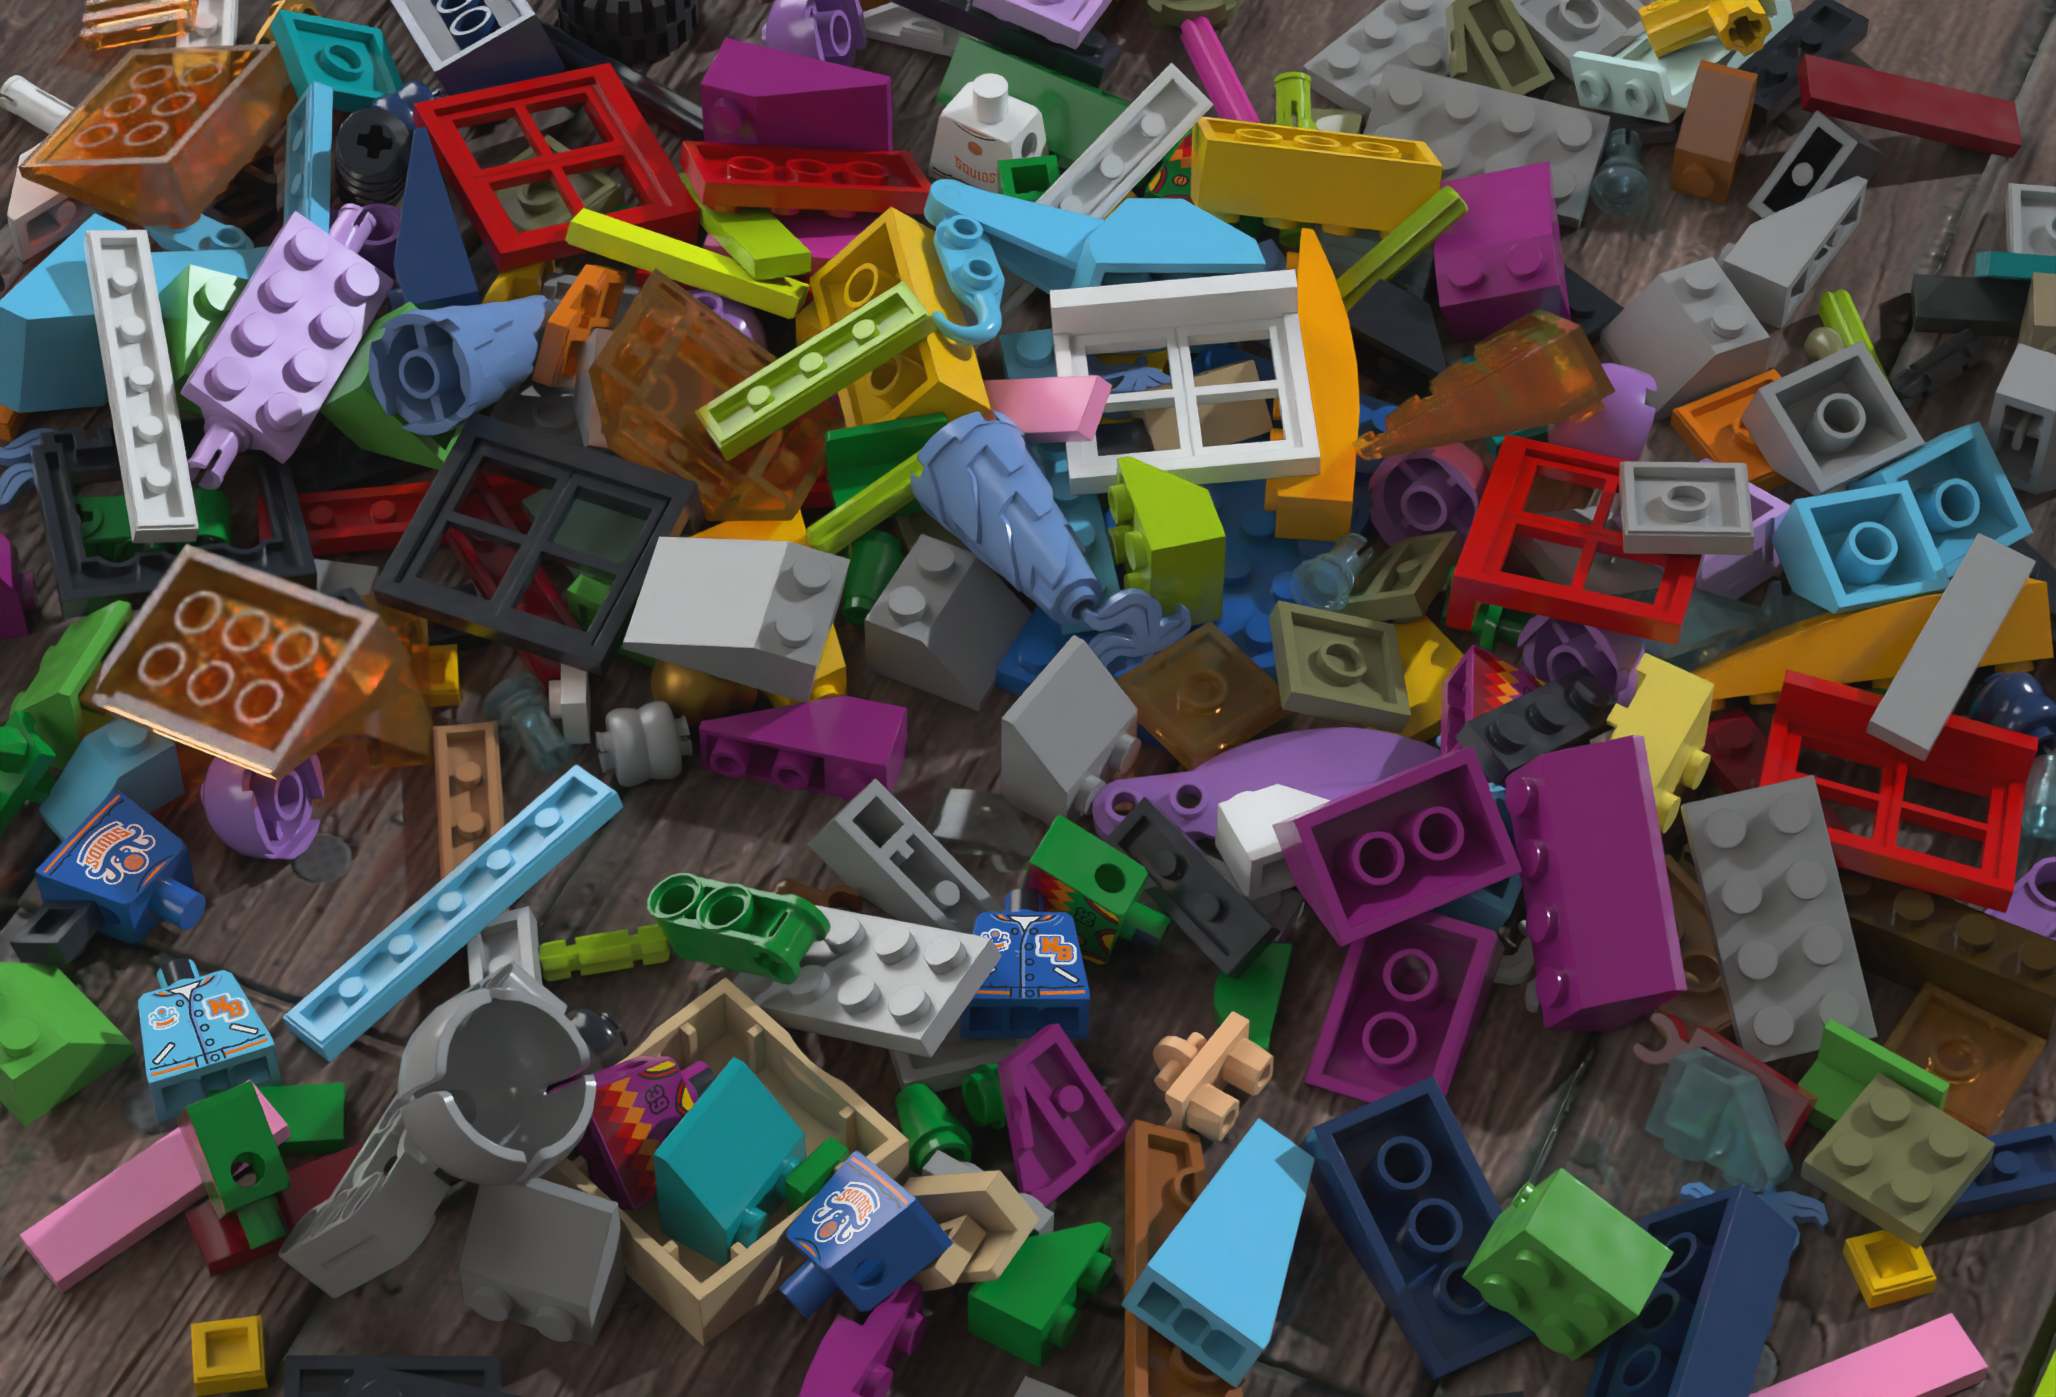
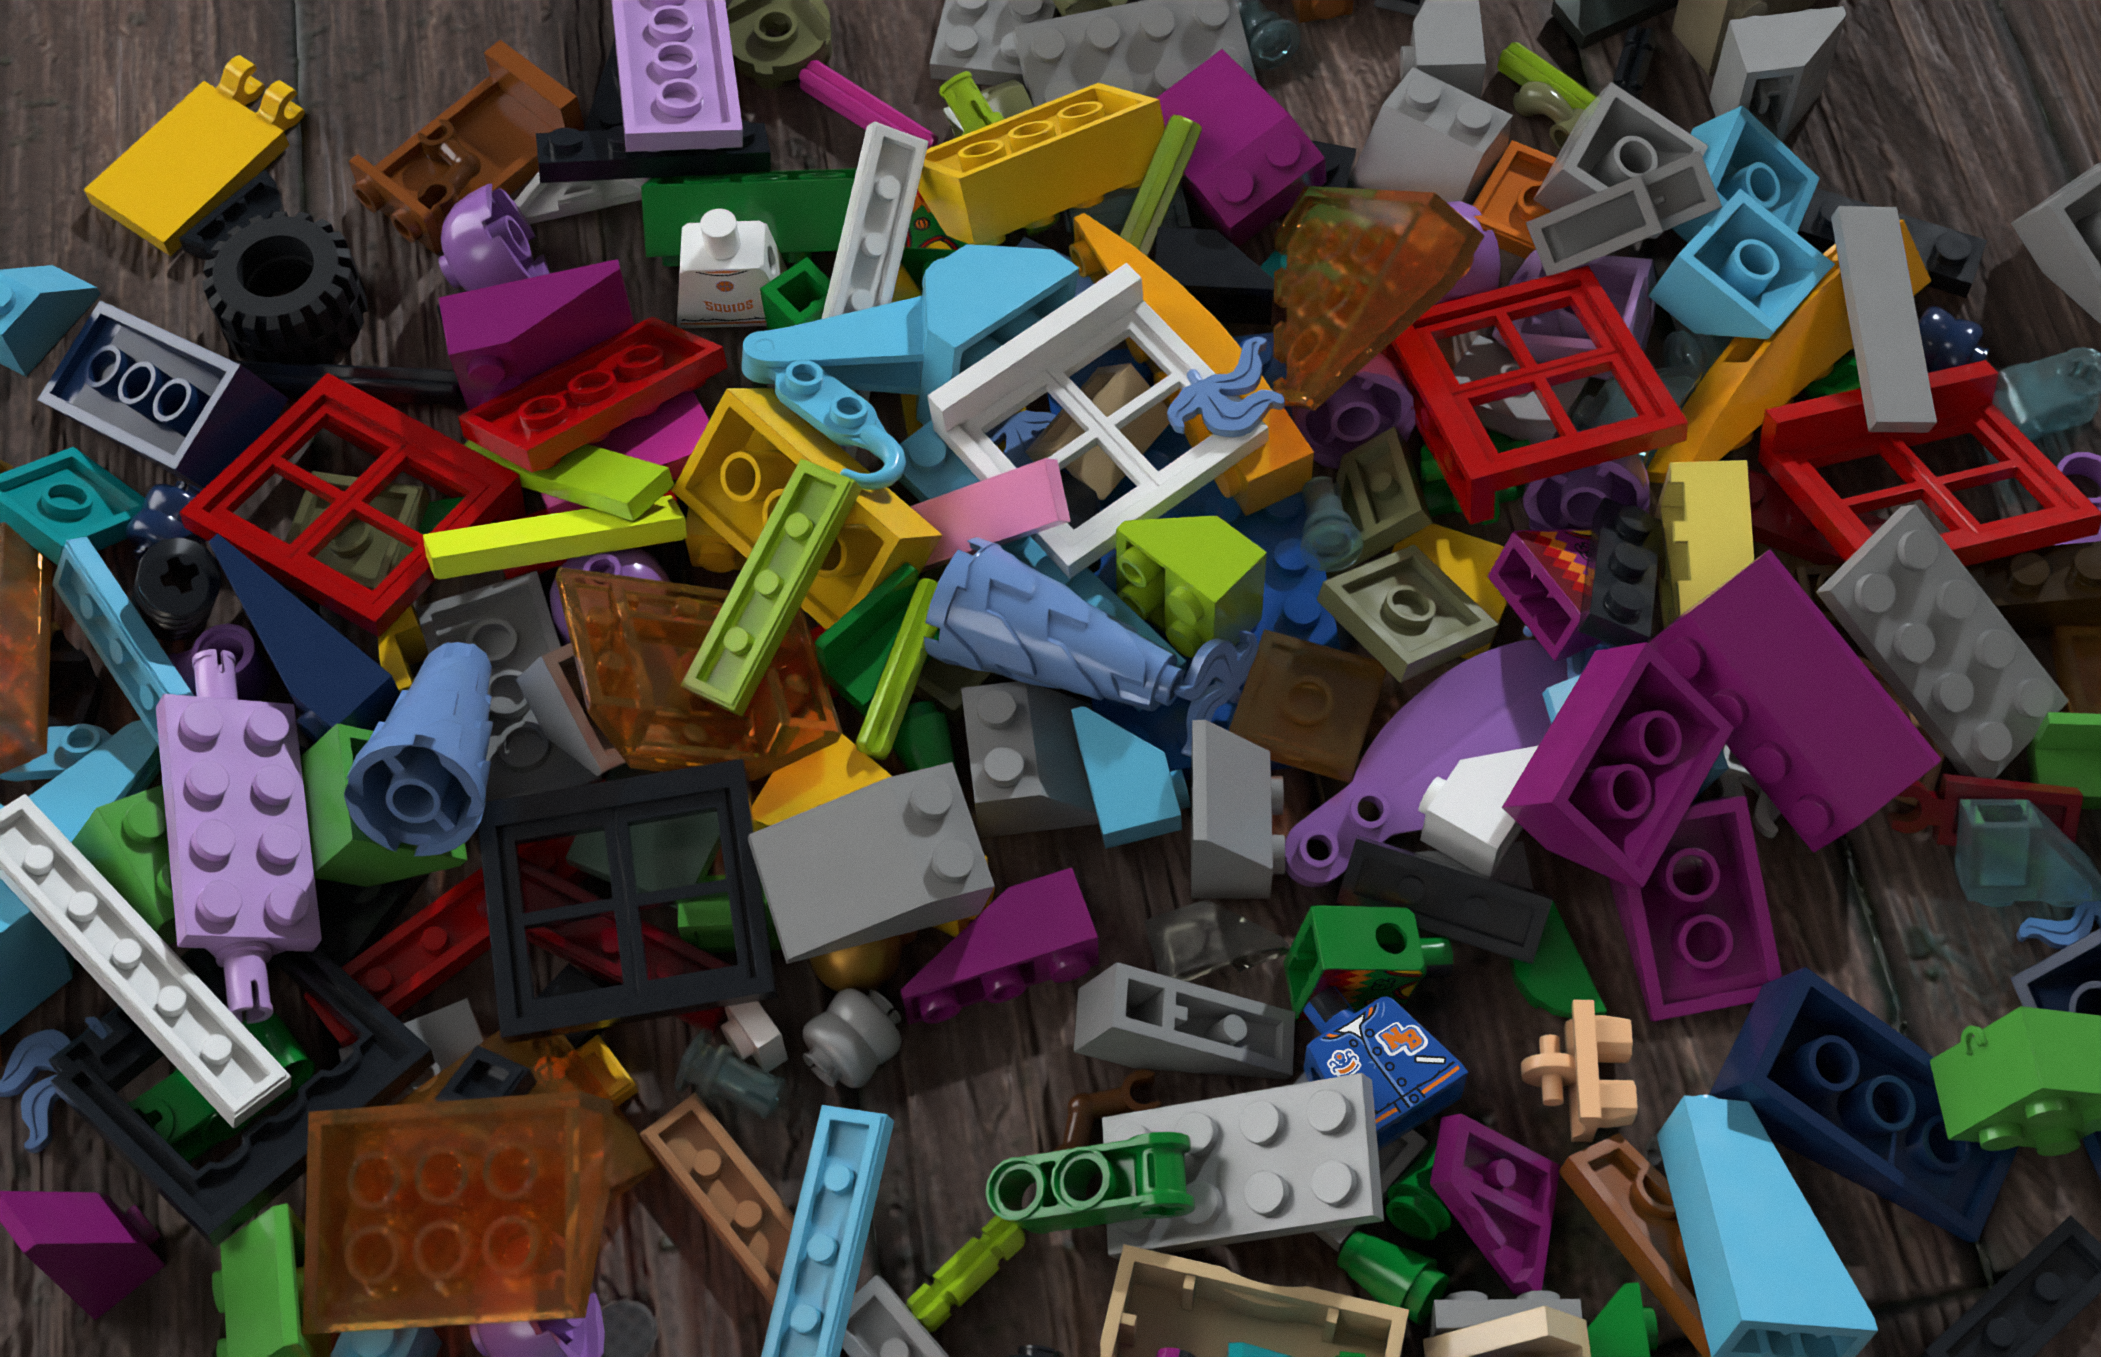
camera: 30 degrees left, 10 degrees up
orange tile [531,264,627,387] -> none
light grey plate [1619,461,1754,555] -> none
none -> medium azure slope [1071,706,1191,849]
none -> medium blue piece [1167,337,1285,437]
none -> light grey slope [1526,150,1722,276]

